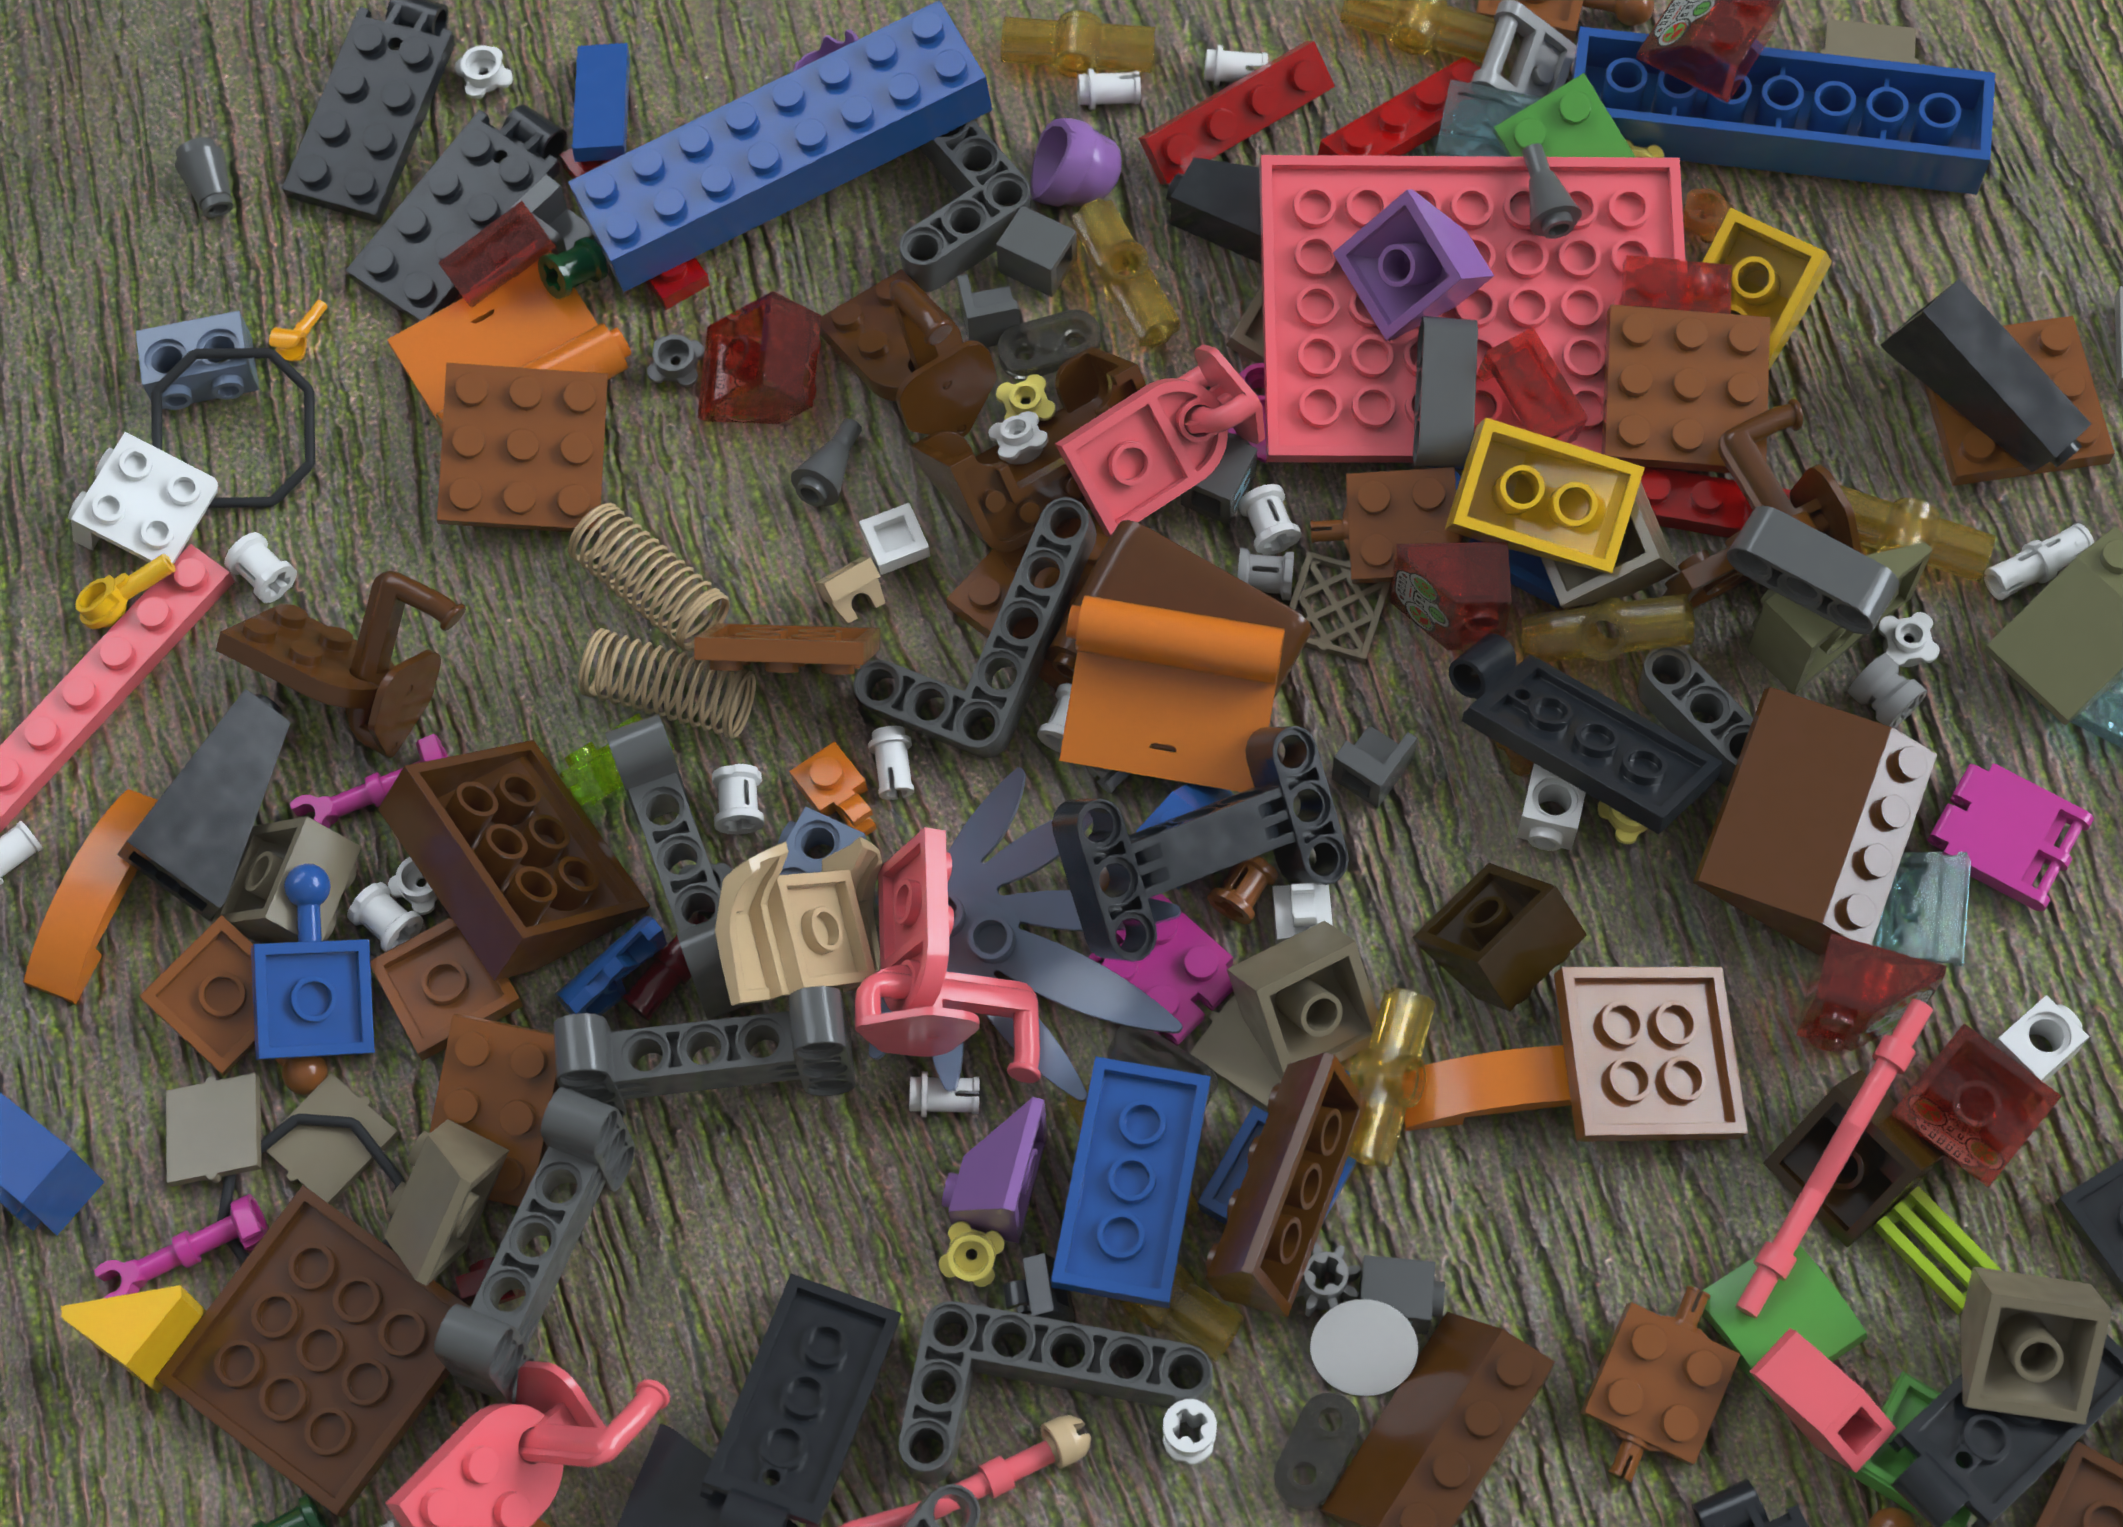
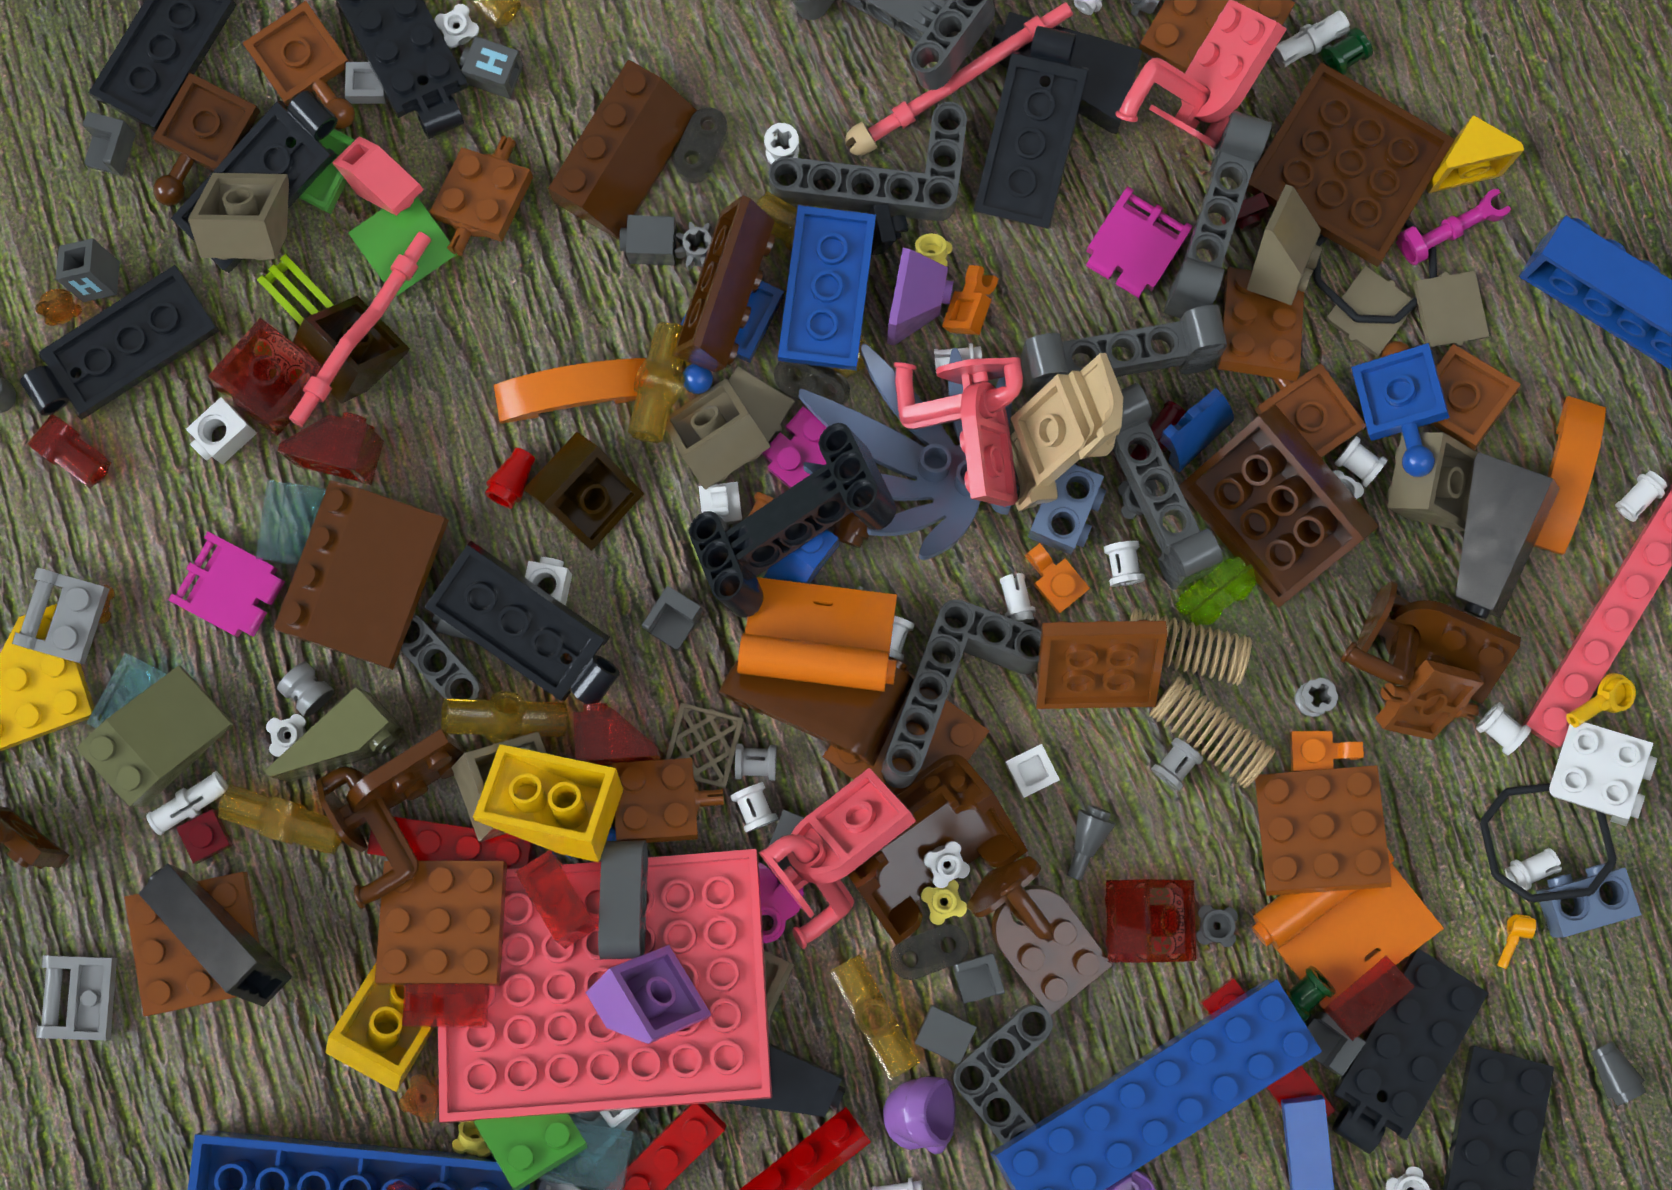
camera: 175 degrees right, 15 degrees up
dark pink piece [289,734,448,828] -> none
tan tile [814,557,886,624] -> none
white sticker [1310,1299,1418,1396] -> none
dark grey cone [1522,143,1582,239] -> none
plate [1554,967,1748,1142] -> none
dark grey beam [1727,505,1899,635] -> none
none -> dark red plate [176,809,233,864]
none -> red cone [485,448,536,509]
none -> orange plate [942,265,999,335]
none -> dark pink plate [1086,186,1193,298]
none -> light grey bush [1151,738,1204,791]
none -> orange plate [1290,731,1364,772]
none -> light grey bush [1294,678,1338,717]
none -> dark orange plate [1375,660,1484,740]
none -> white pin [1505,848,1562,890]

